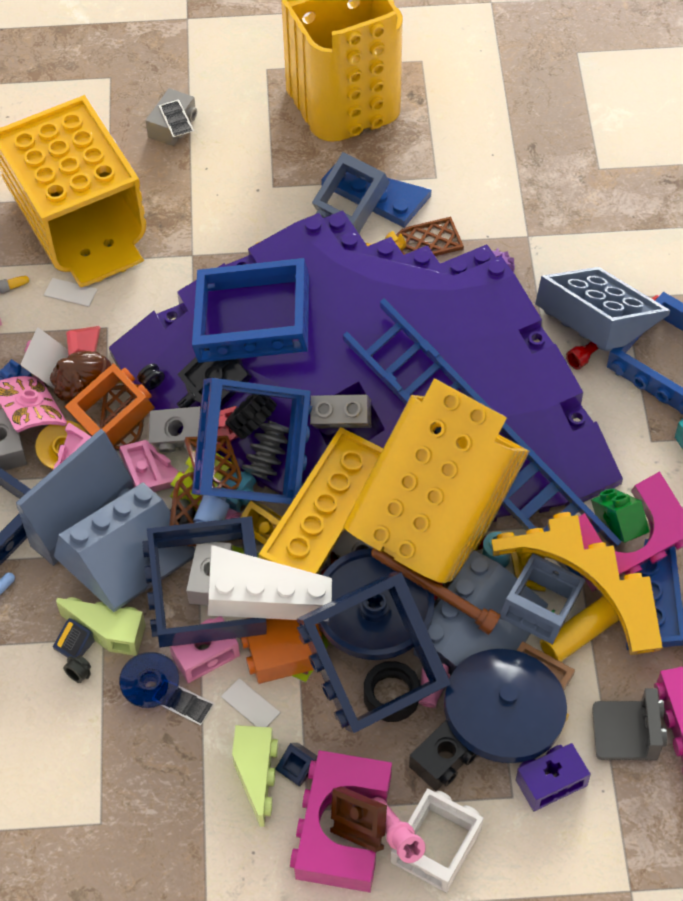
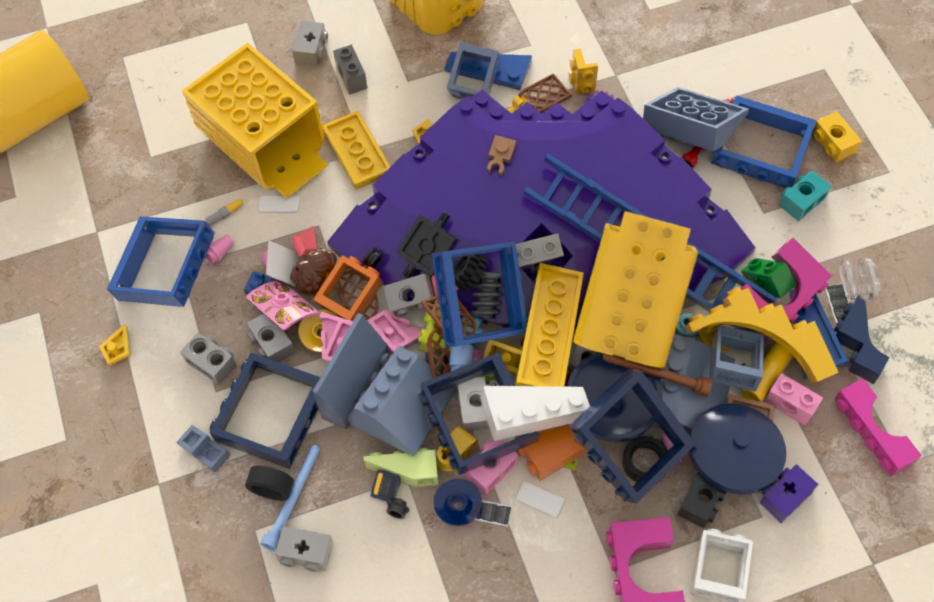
camera: 15 degrees left, 5 degrees up
sticker [158,100,194,137] -> none
blue window [192,258,309,363] -> none
yellowish green slope [232,725,278,827] -> none
dark blue slope [275,742,317,786] -> none
reddish brown plate [330,786,387,852] -> none
bright pink pin [373,797,425,863] -> none
dark grey bracket [592,688,667,760] -> none
none -> yellow tile [322,111,391,190]
none -> dark grey brick [333,44,368,95]
none -> yellow piece [437,426,478,473]
none -> medium nougat plate [487,135,517,176]
none -> yellow bracket [568,49,598,94]
none -> bright pink brick [764,373,823,426]

